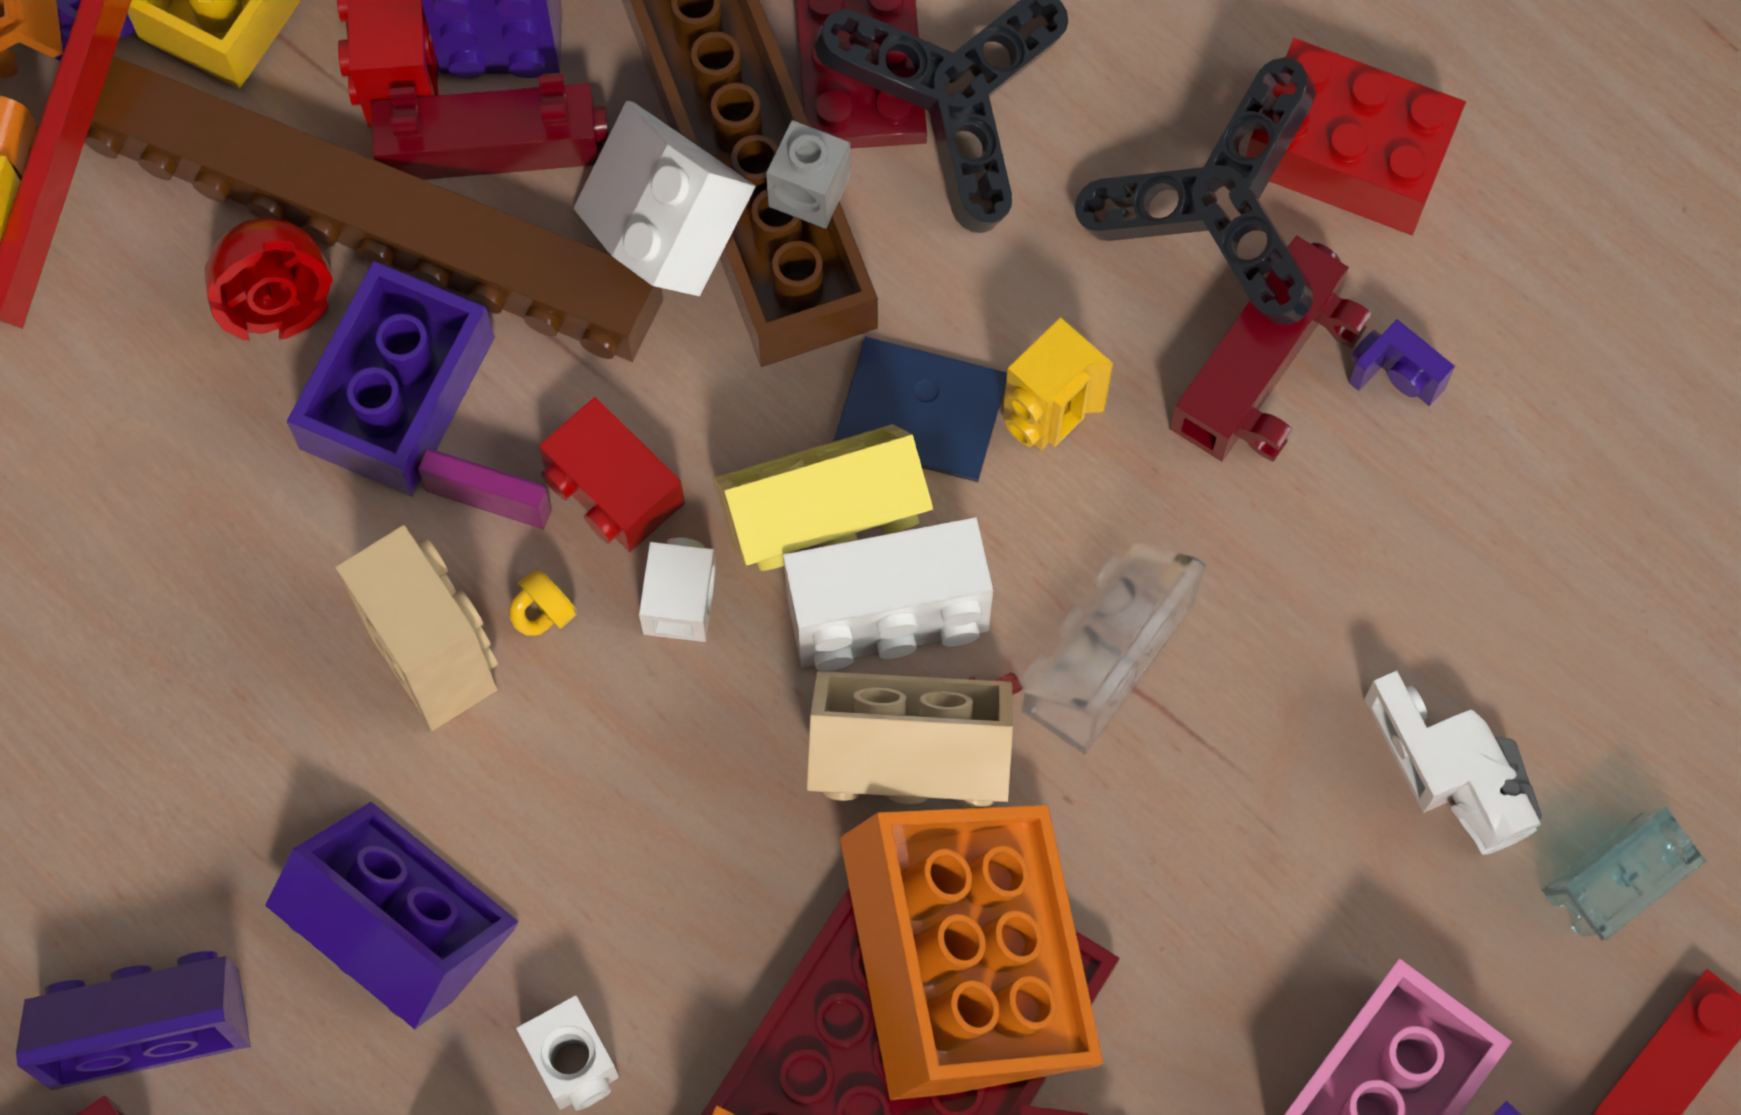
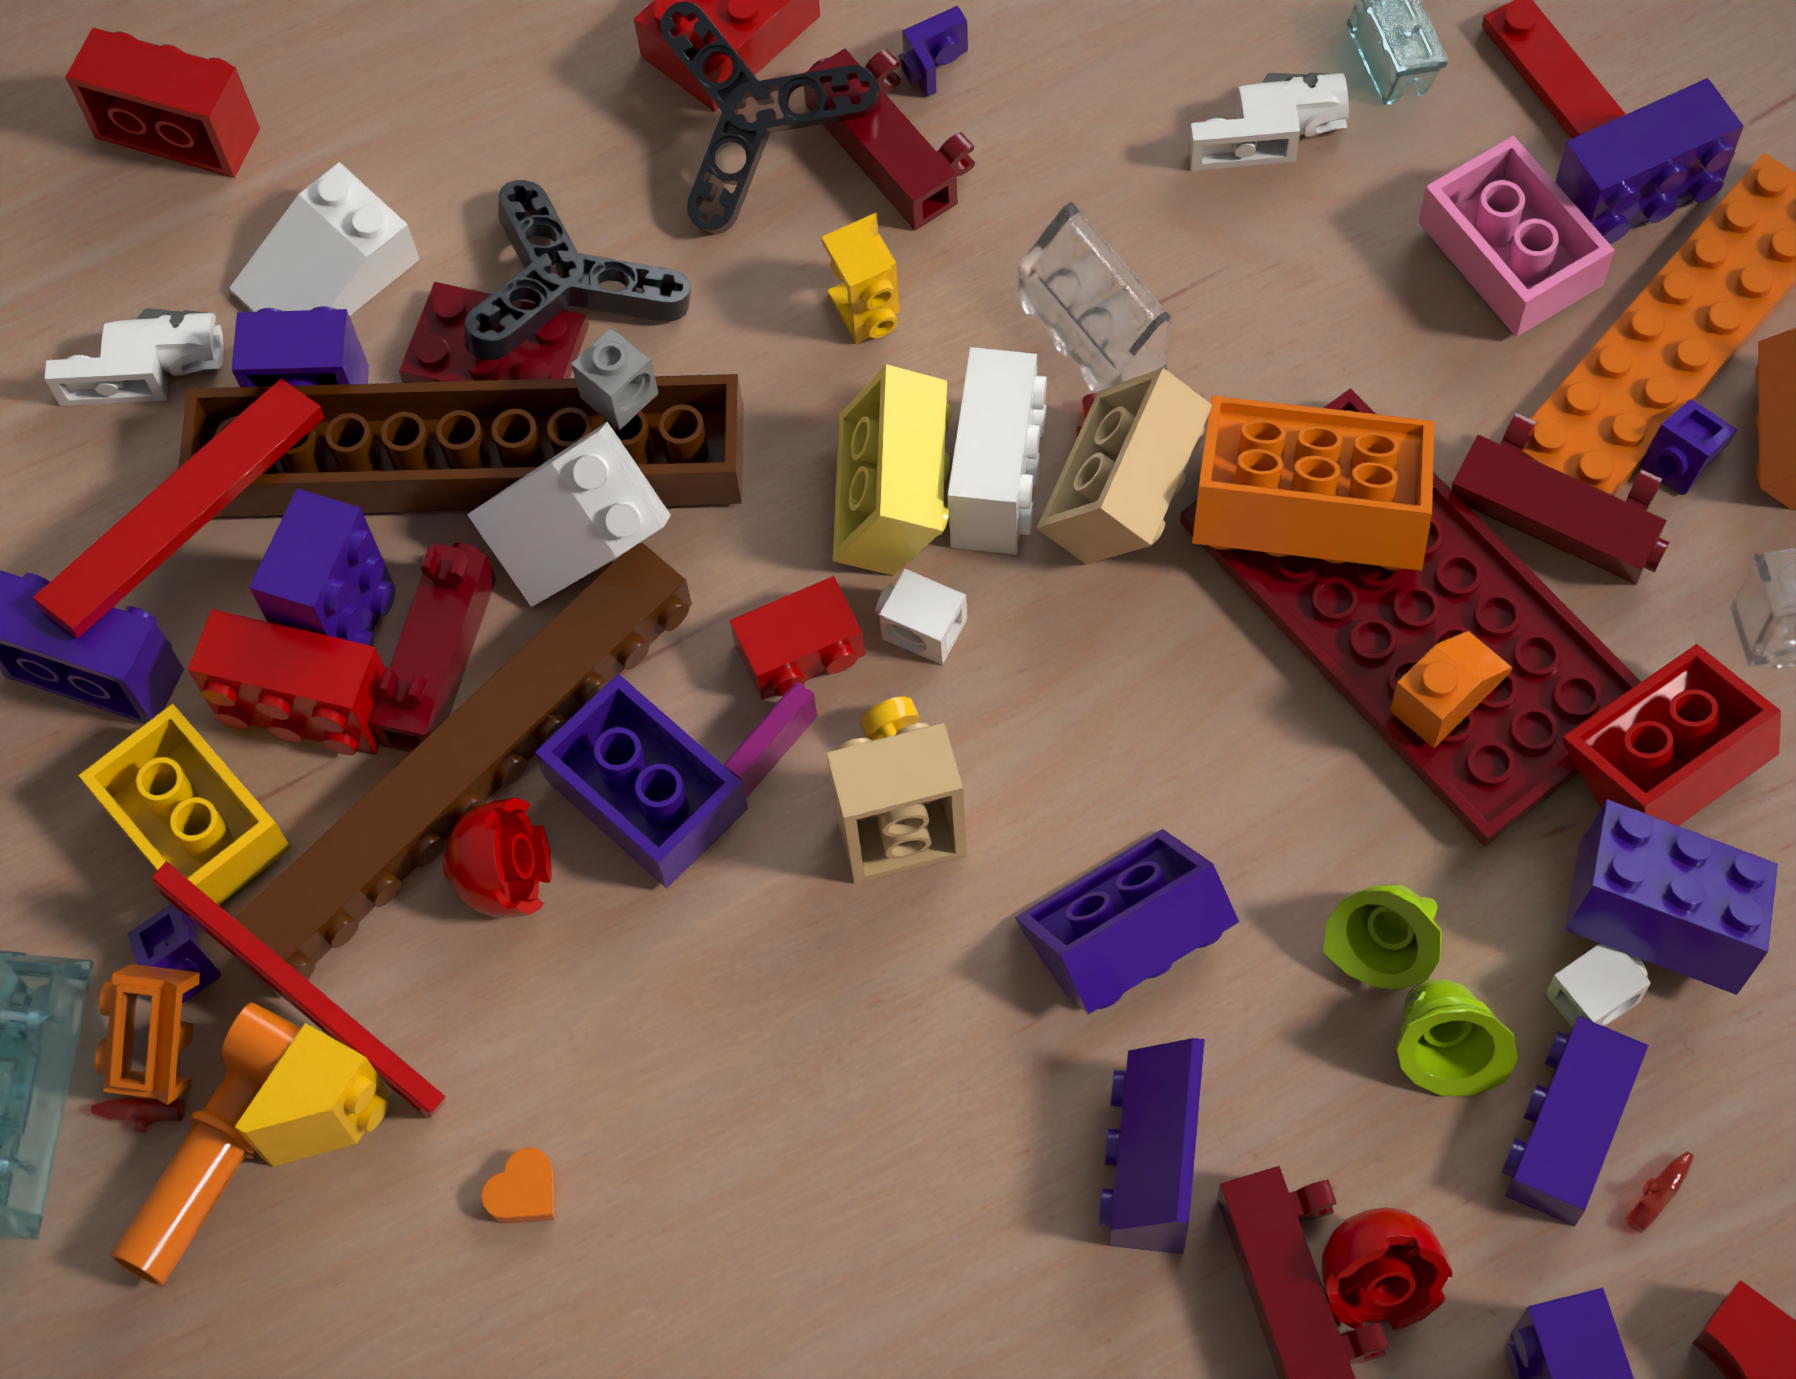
camera: 65 degrees left, 5 degrees down
white brick [516,995,619,1111] -> none
dark blue piece [833,336,1007,482] -> none

